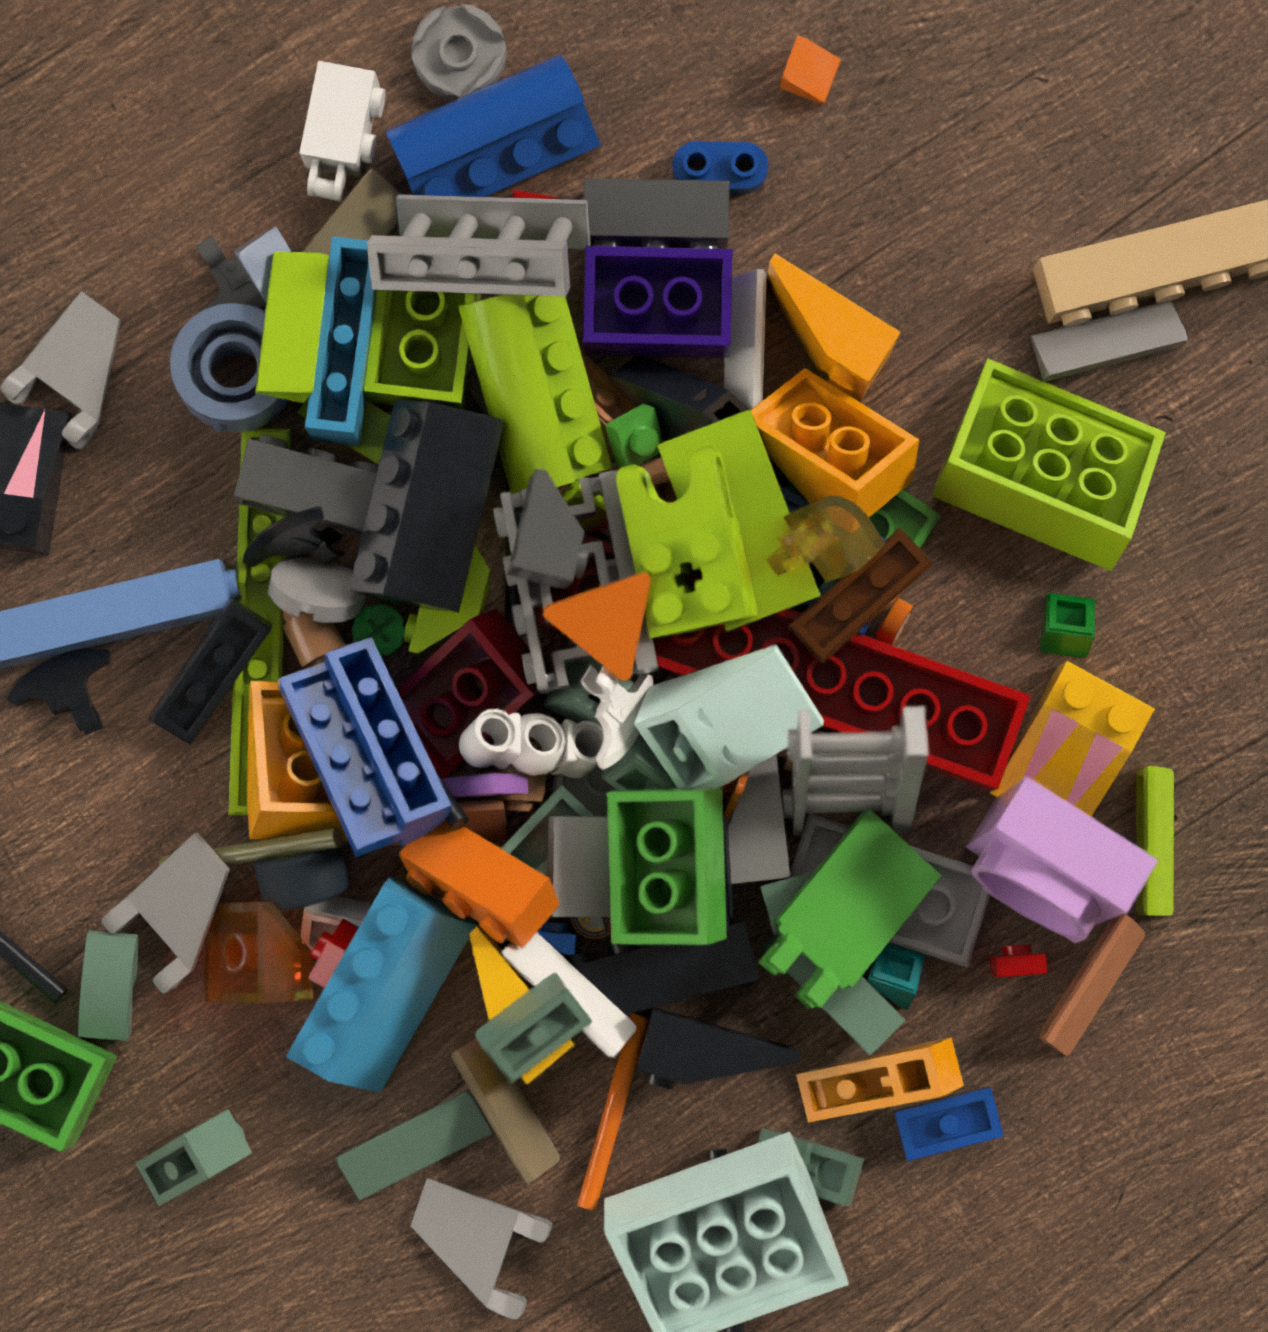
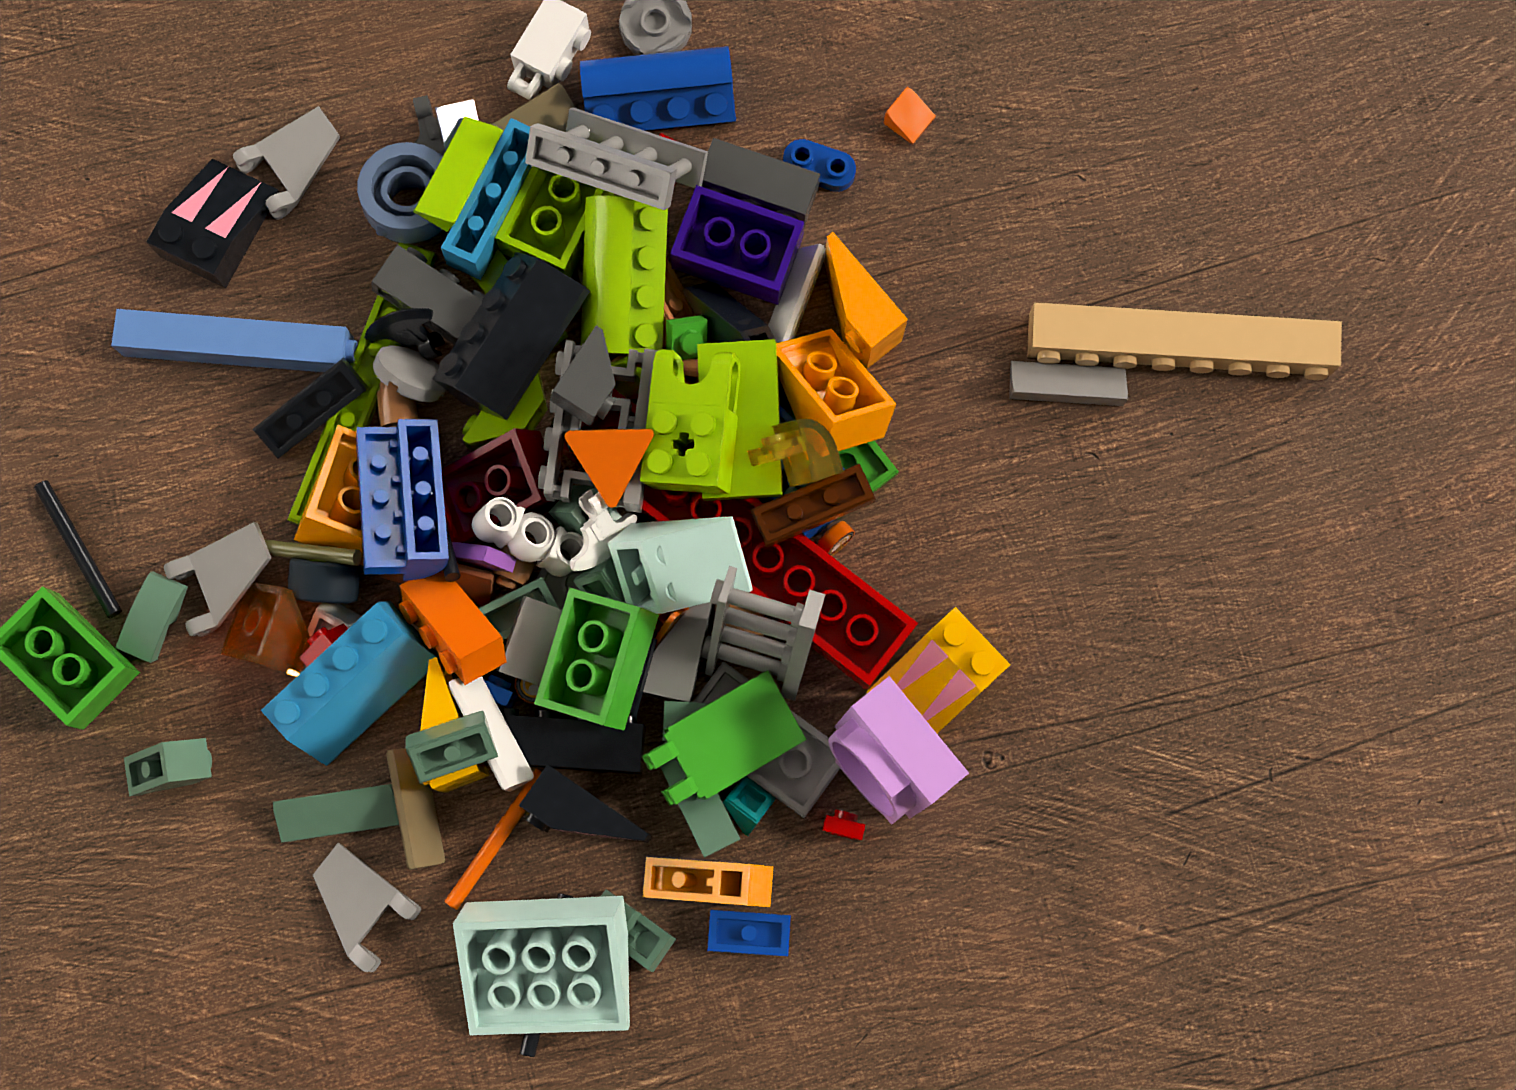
camera: 15 degrees right, 5 degrees down
black piece [7,649,111,735] -> none
green piece [352,604,405,658] -> none
lime slope [931,358,1166,571] -> none
nougat slope [1037,914,1145,1056] -> none
green slope [1040,593,1095,658] -> none
lime slope [1135,766,1174,916] -> none

